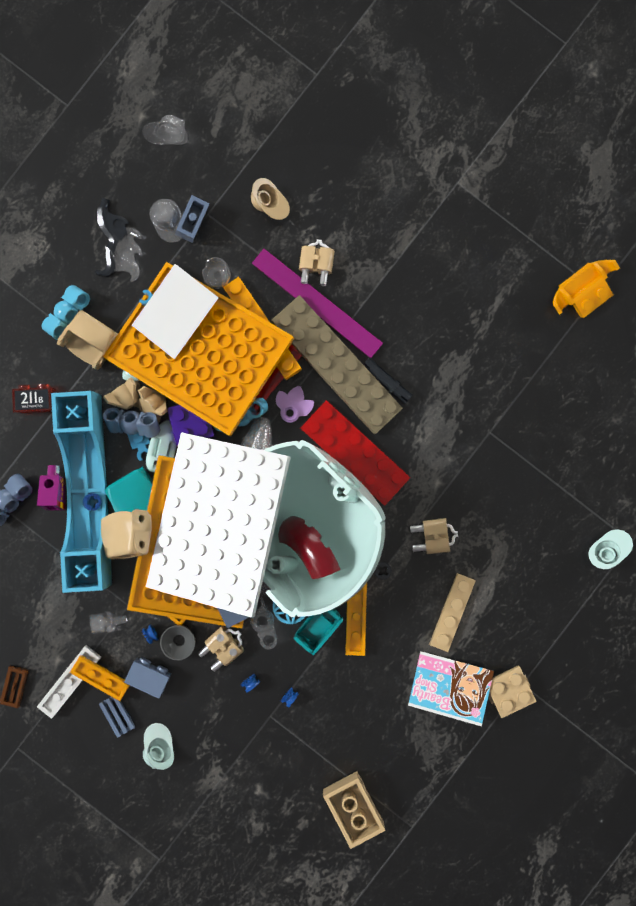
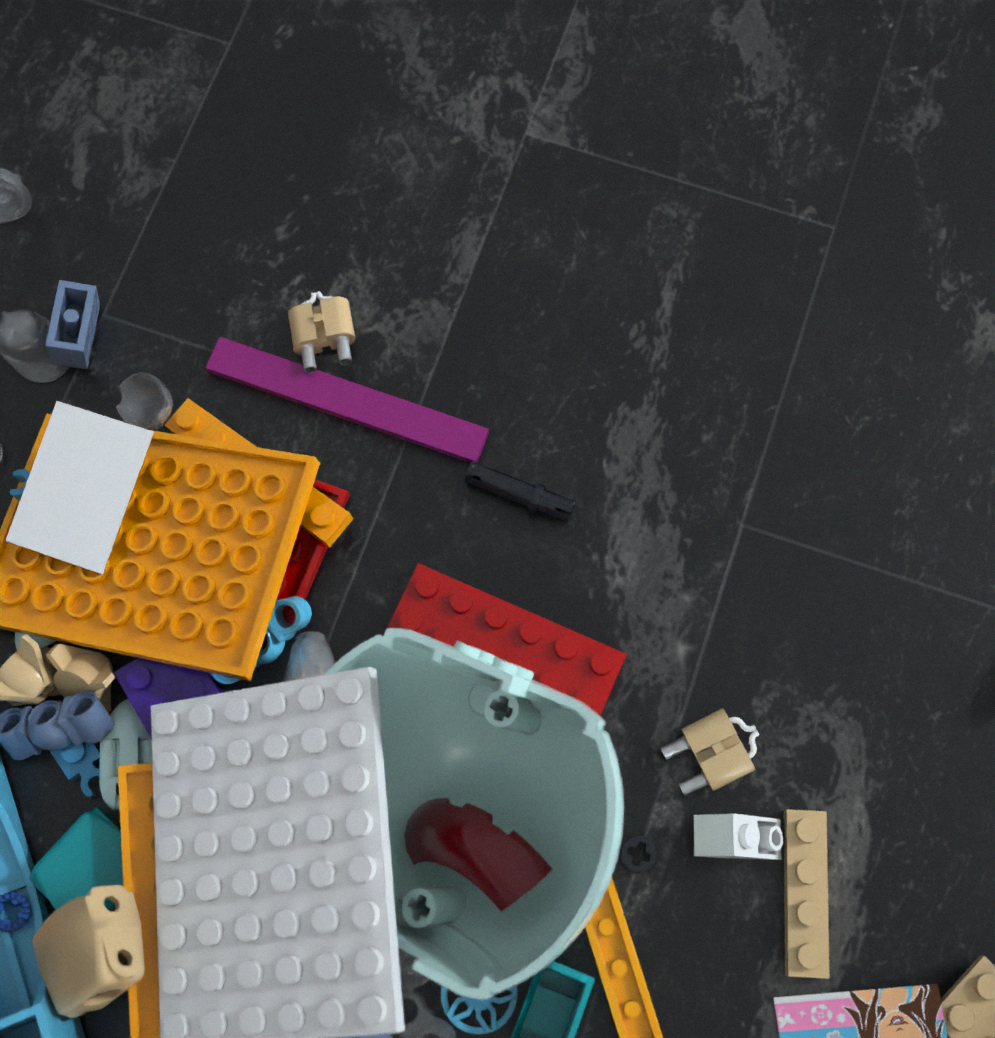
camera: 15 degrees left, 15 degrees down
tan piece [251,178,290,220] -> none
dark tan plate [271,295,403,434] -> none
lavender plate [276,386,314,423] -> none
light orange plate [553,260,620,318] -> none
none -> white slope [694,814,783,860]

